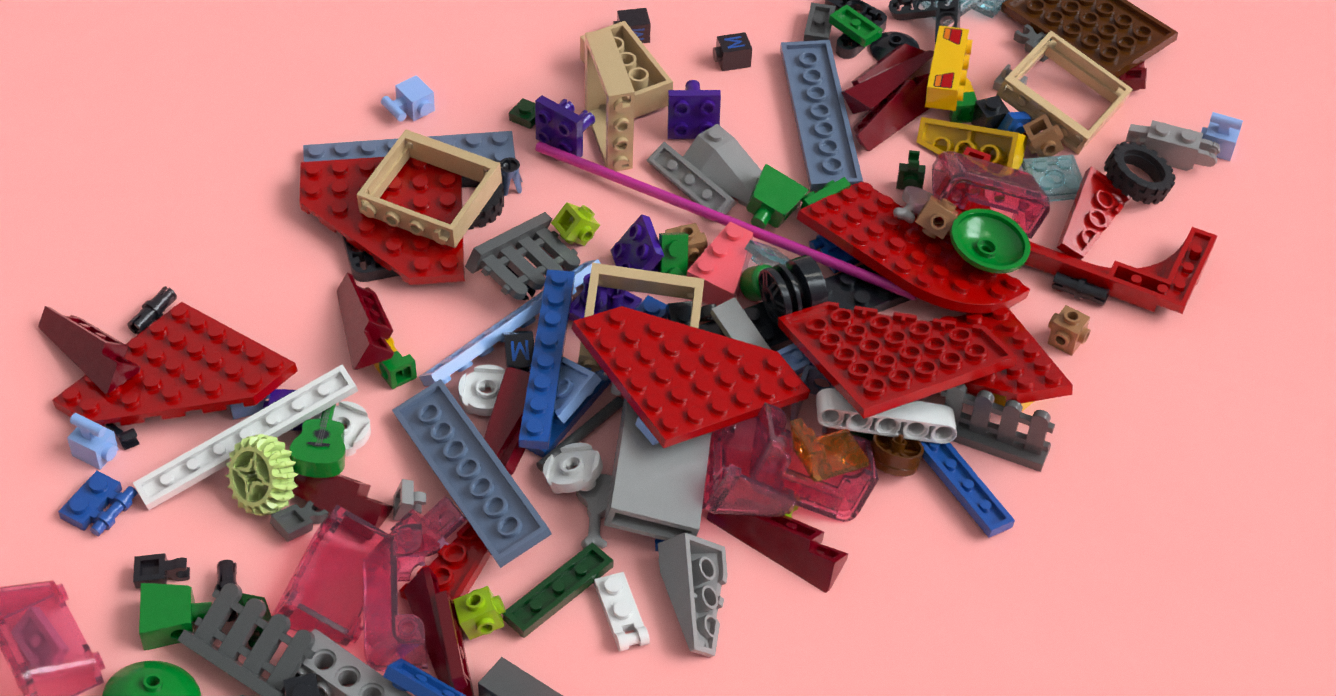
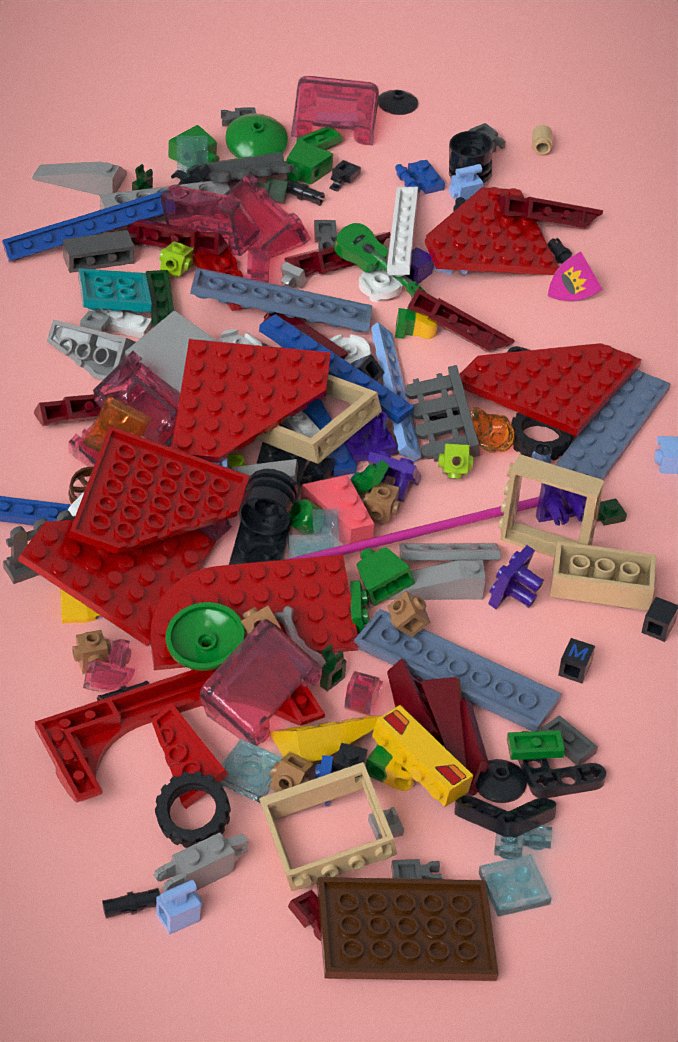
camera: 125 degrees right, 5 degrees down
yellowish green gear [225,434,298,516] -> none
tan window [357,129,502,248] -> none
none -> teal plate [78,268,152,313]
none -> light grey tile [80,310,110,332]
none -> clear pink brick [83,639,135,692]
none -> black pin [102,887,160,918]
none -> green plate [296,125,342,149]
none -> clear pink brick [344,671,383,716]
none -> medium nougat brick [387,591,431,637]
none -> black wheel [449,131,493,183]
none -> clear orange hair [470,407,515,453]
none -> dark pink shield [547,251,603,301]

